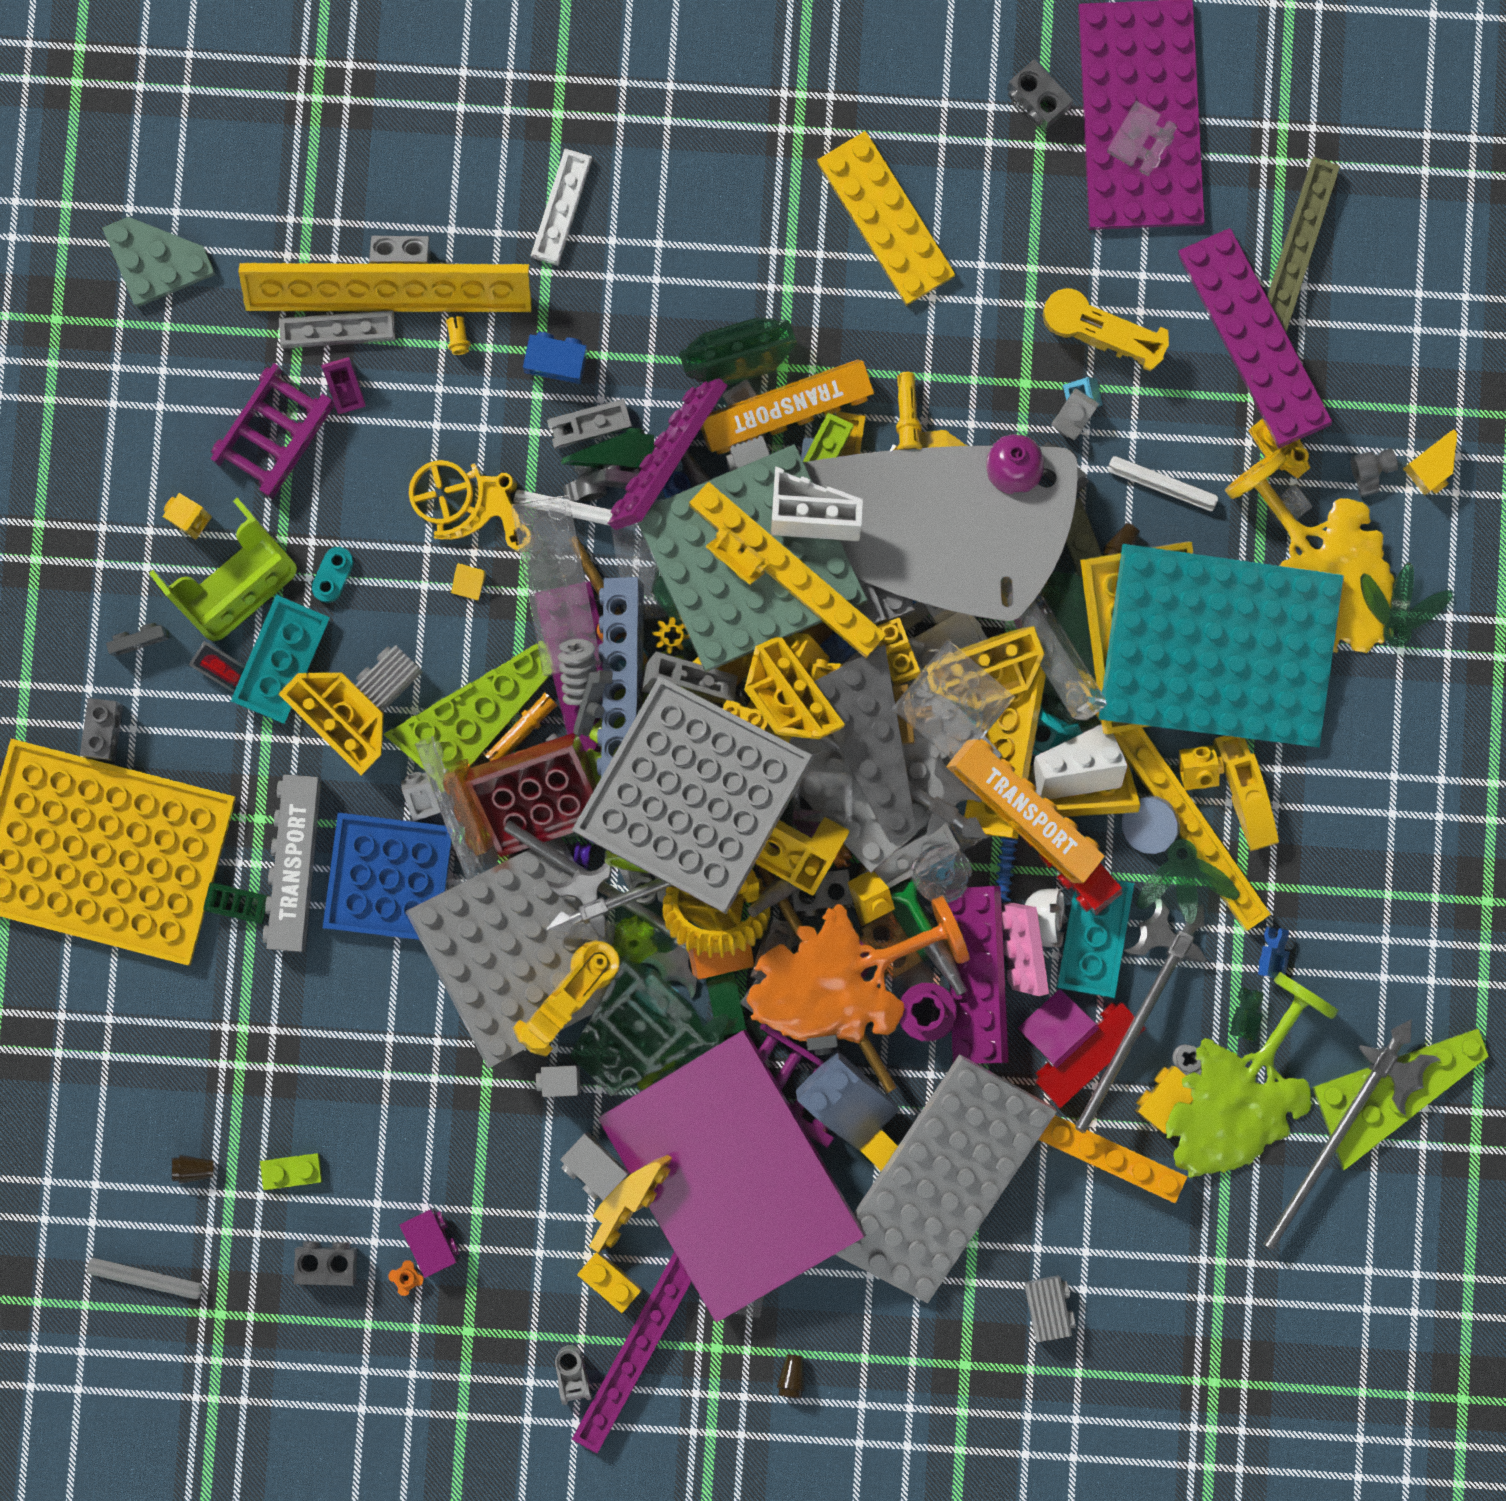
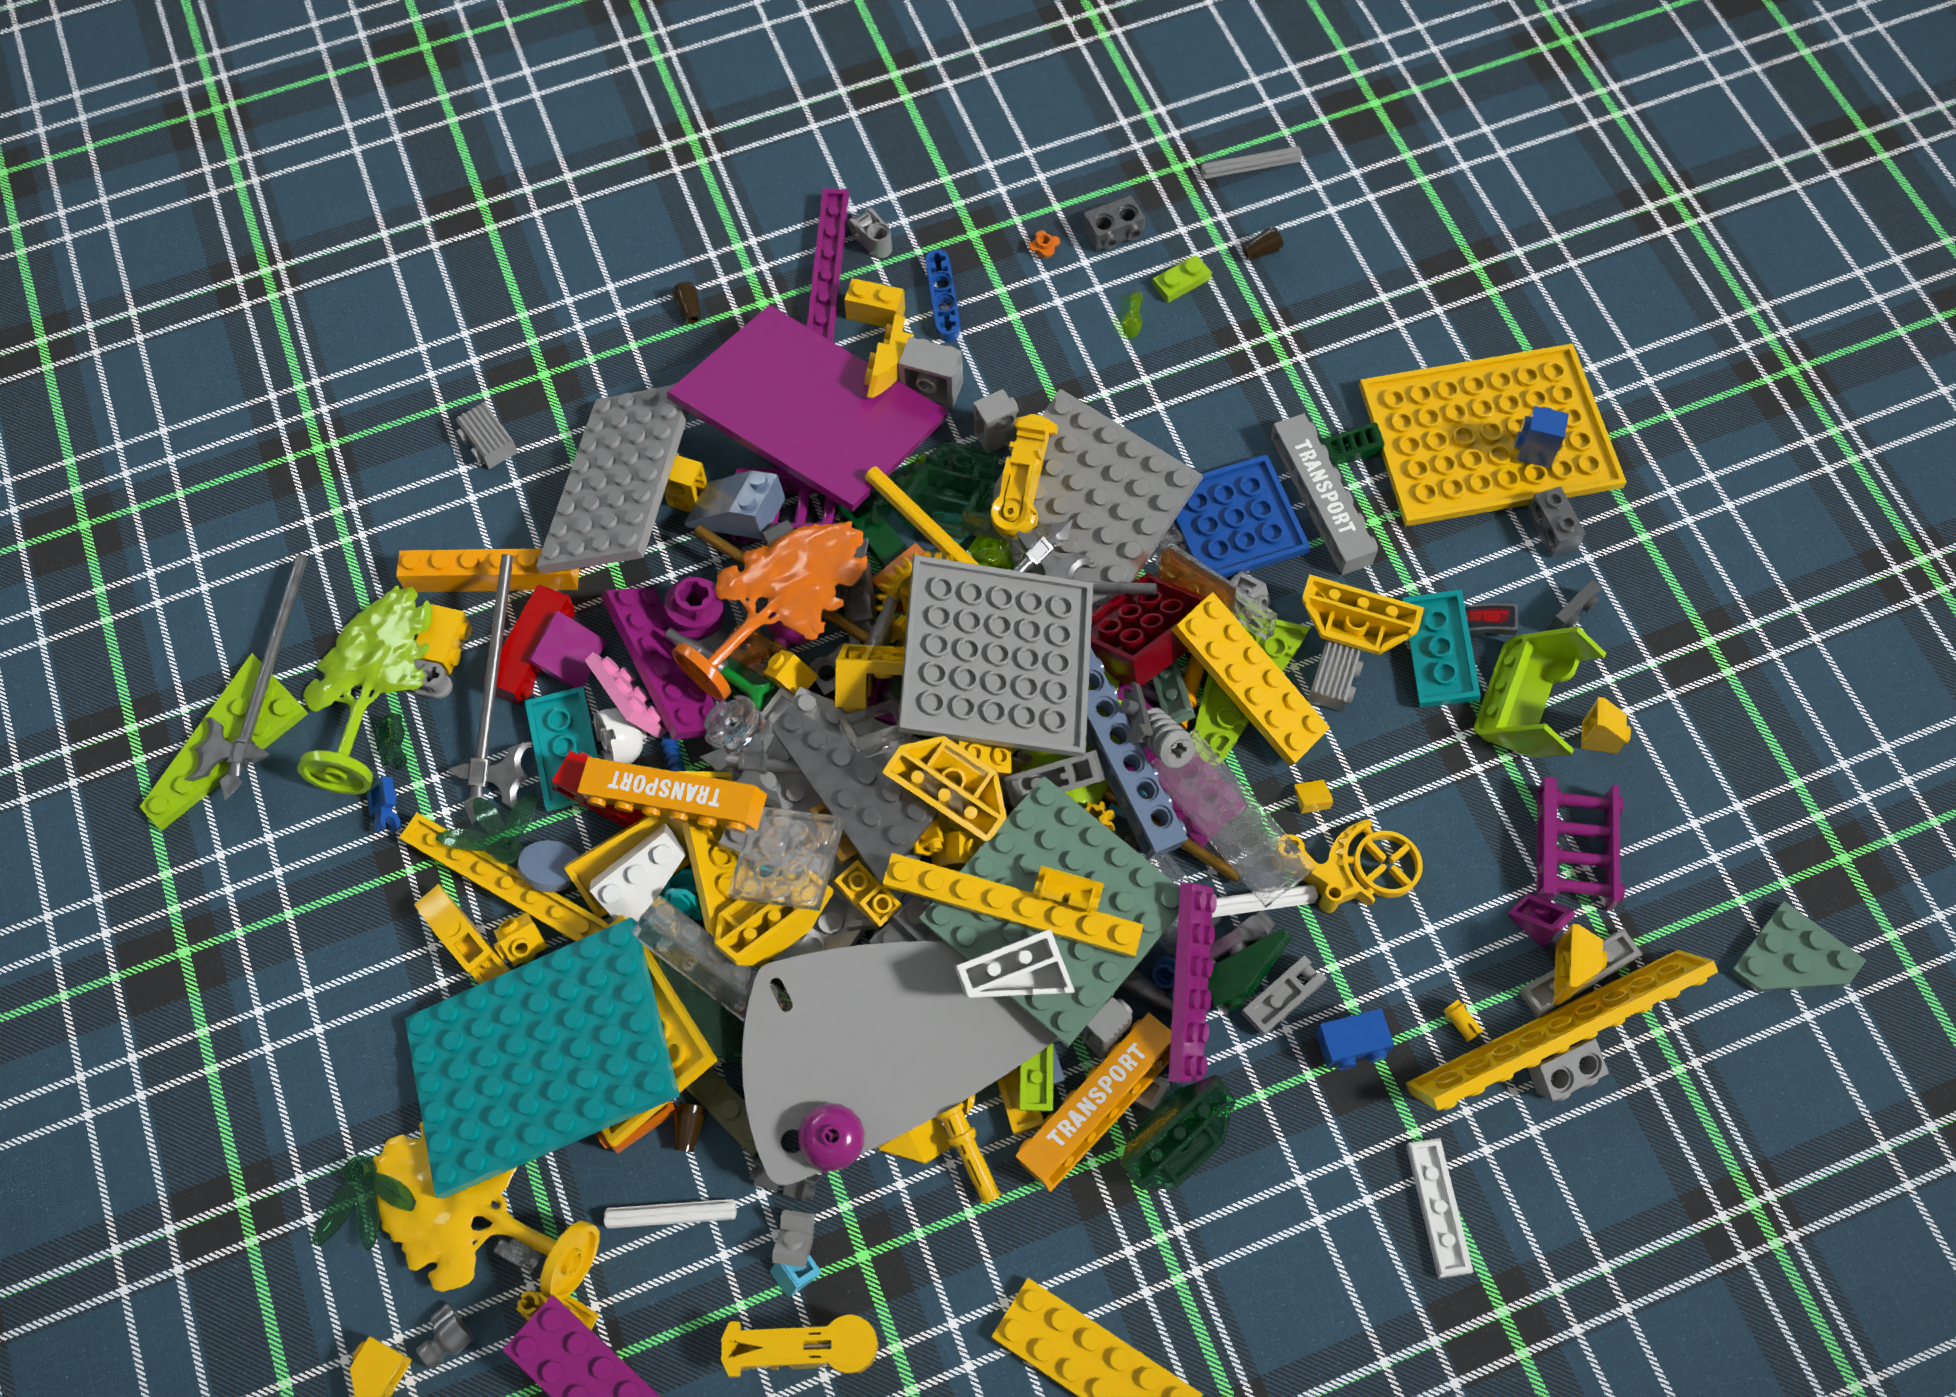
camera: 155 degrees right, 20 degrees down
teal plate [312,547,354,603] -> none
magenta brick [399,1208,460,1278] -> none
none -> yellow axle [865,466,979,565]
none -> blue beam [926,249,960,342]
none -> clear neon green piece [1122,292,1143,339]
none -> sand green tile [1152,660,1196,724]
none -> yellow plate [1171,592,1330,767]
none -> blue brick [1514,406,1569,468]
none -> yellow slope [1553,924,1607,1005]

